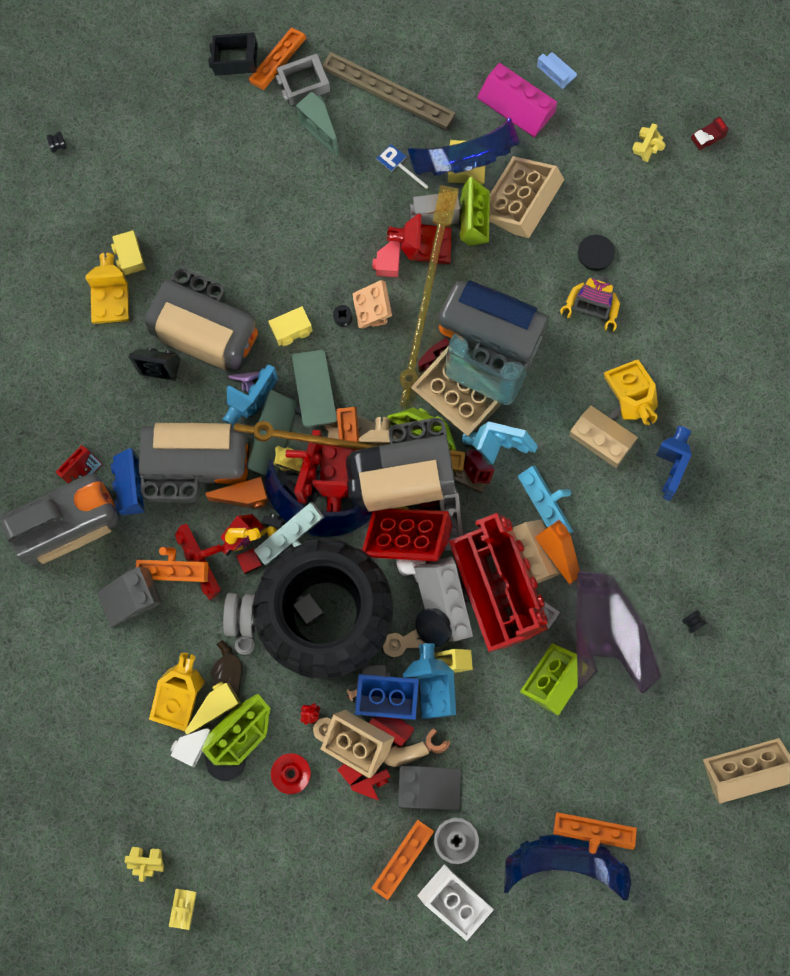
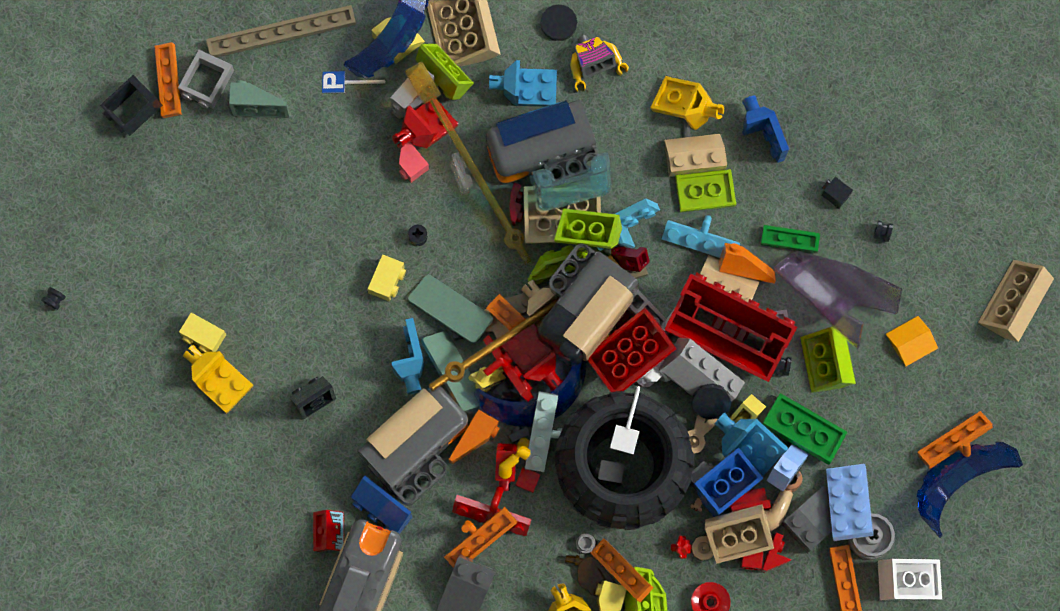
camera: 55 degrees left, 0 degrees up
piece [145,268,258,371] -> none
light grey wheel [223,593,256,638] -> none
lavender piece [228,371,260,392] -> none
light nougat plate [352,280,392,329] -> none
none -> clear plate [449,153,473,195]
none -> dark azure plate [489,60,557,107]
none -> lime slope [554,208,622,249]
none -> orange plate [590,538,654,603]
none -> white piece [610,386,640,454]
none -> lime tile [675,169,736,213]
none -> green plate [761,225,820,253]
none -> green plate [762,393,848,465]
none -> light blue slope [767,444,809,491]
none -> black wheel [773,357,792,376]
none -> black brick [821,176,853,209]
none -> light blue plate [826,464,873,541]
none -> light orange slope [885,316,938,367]

